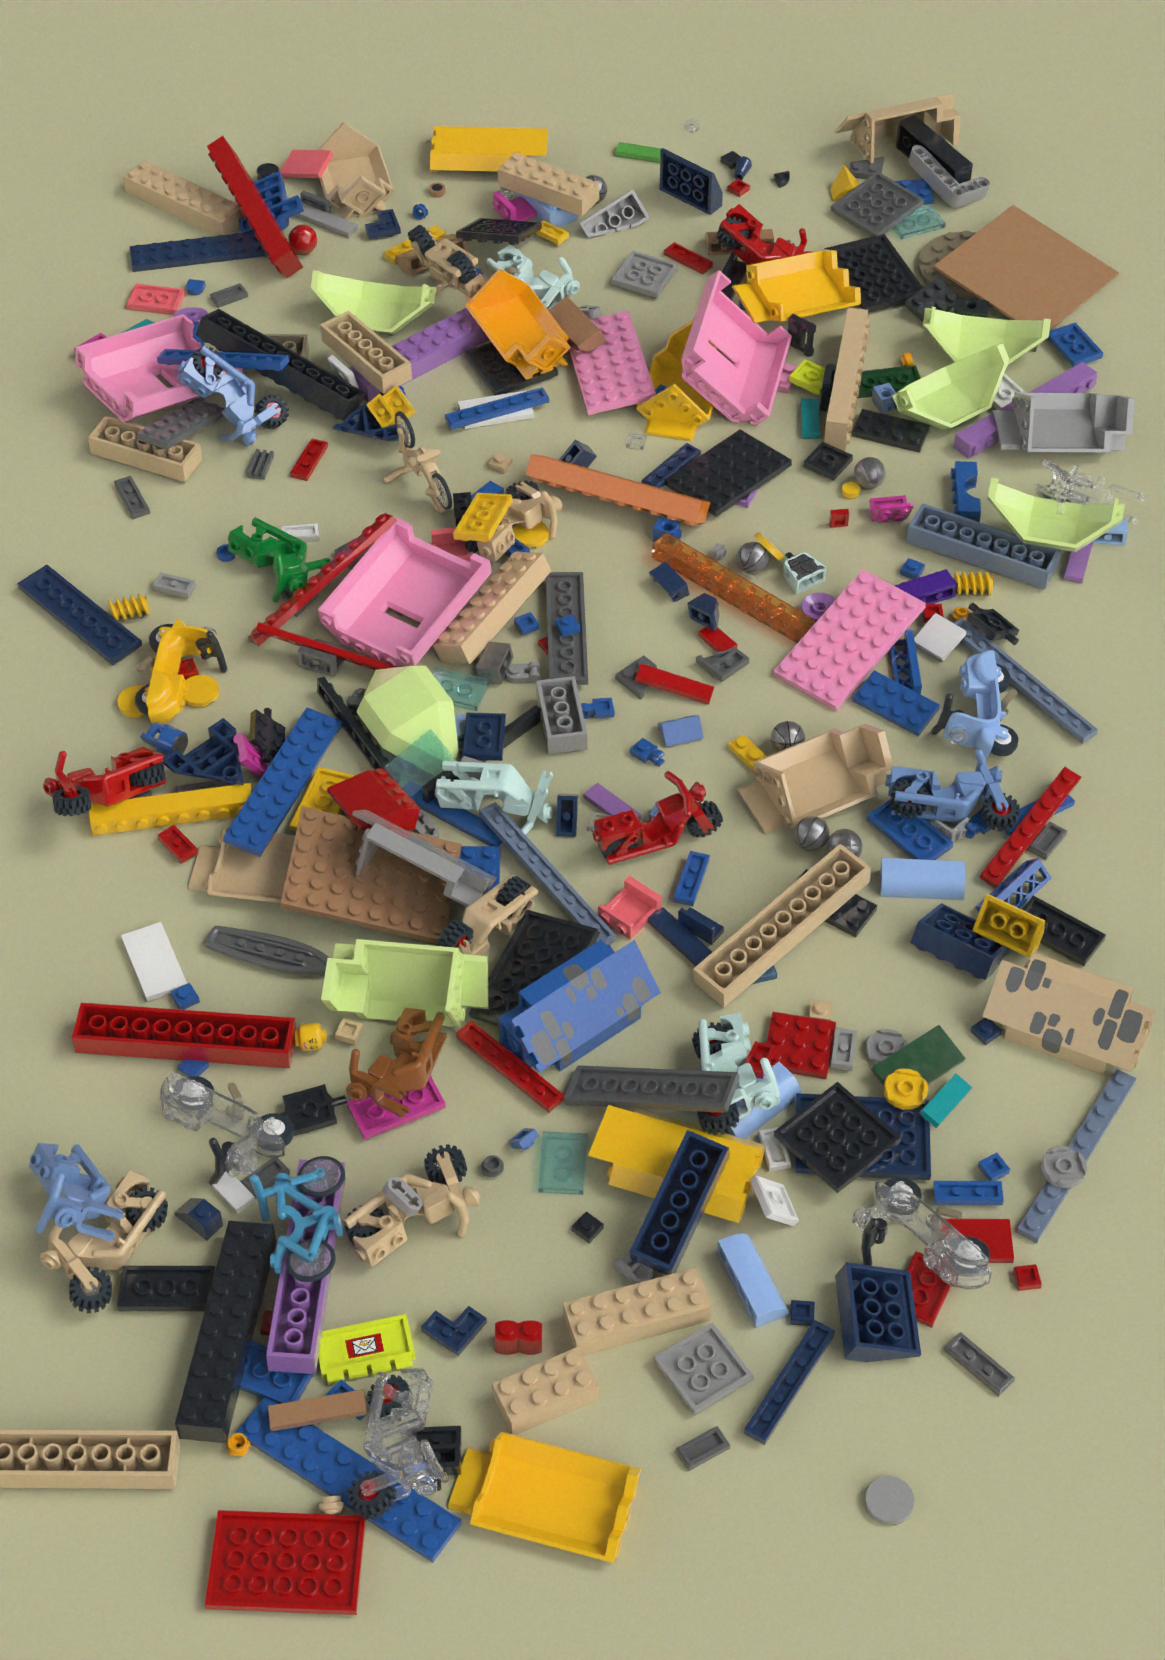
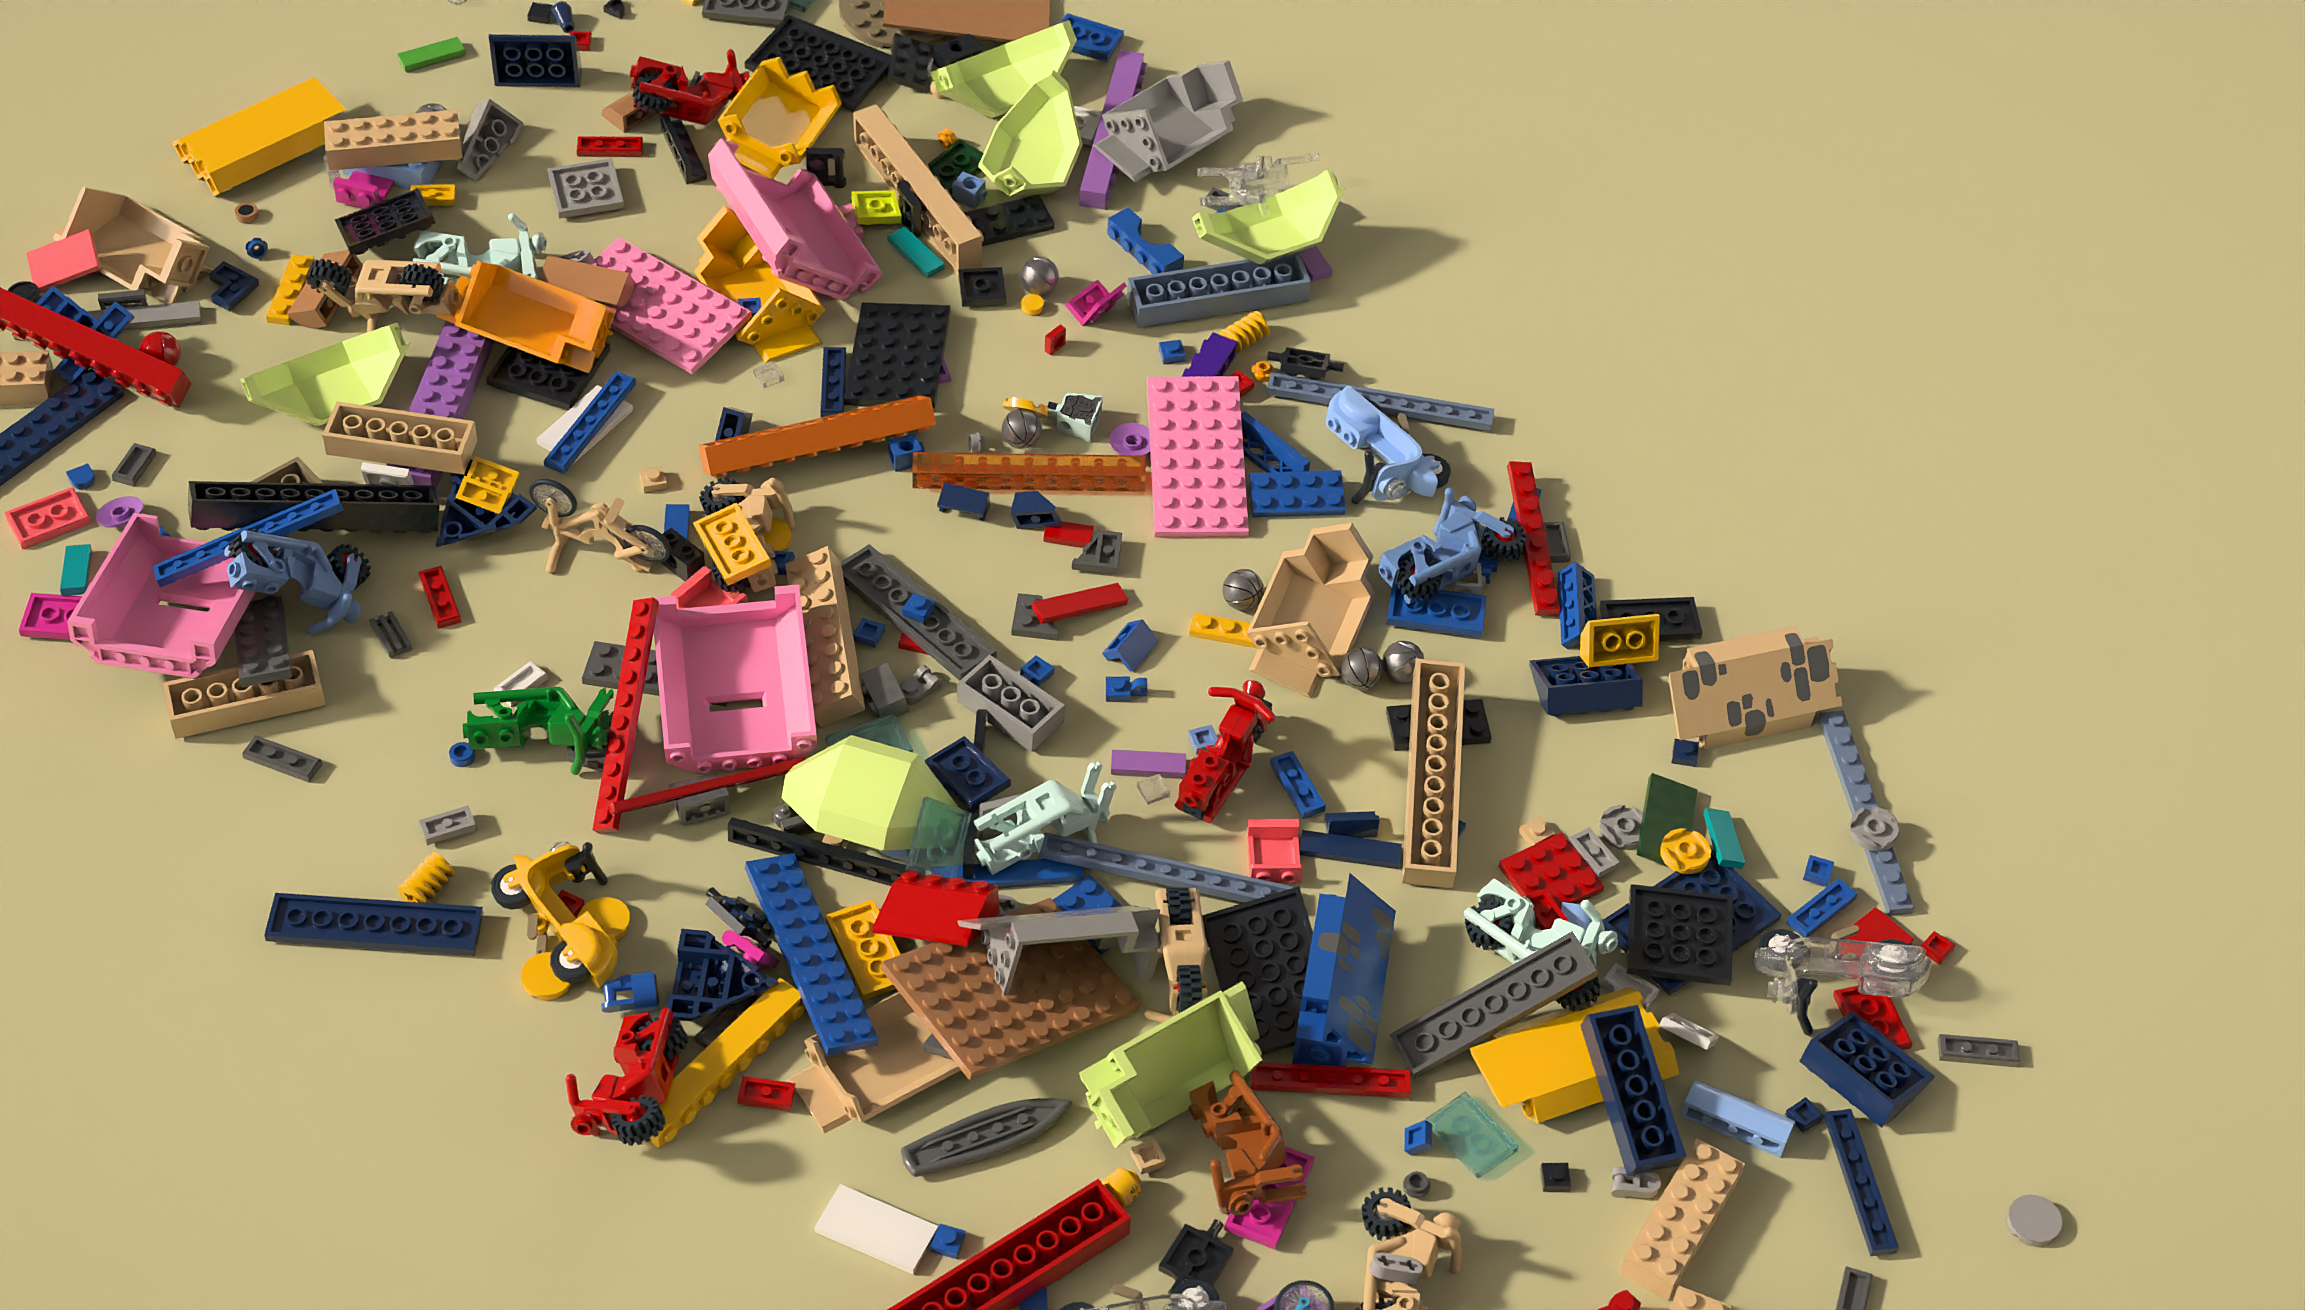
camera: 45 degrees left, 0 degrees up
dark blue slope [556,793,579,837] -> none
light grey plate [654,1322,753,1416] -> none
light blue brick [880,858,965,900] -> none
white tile [914,613,966,661] -> none

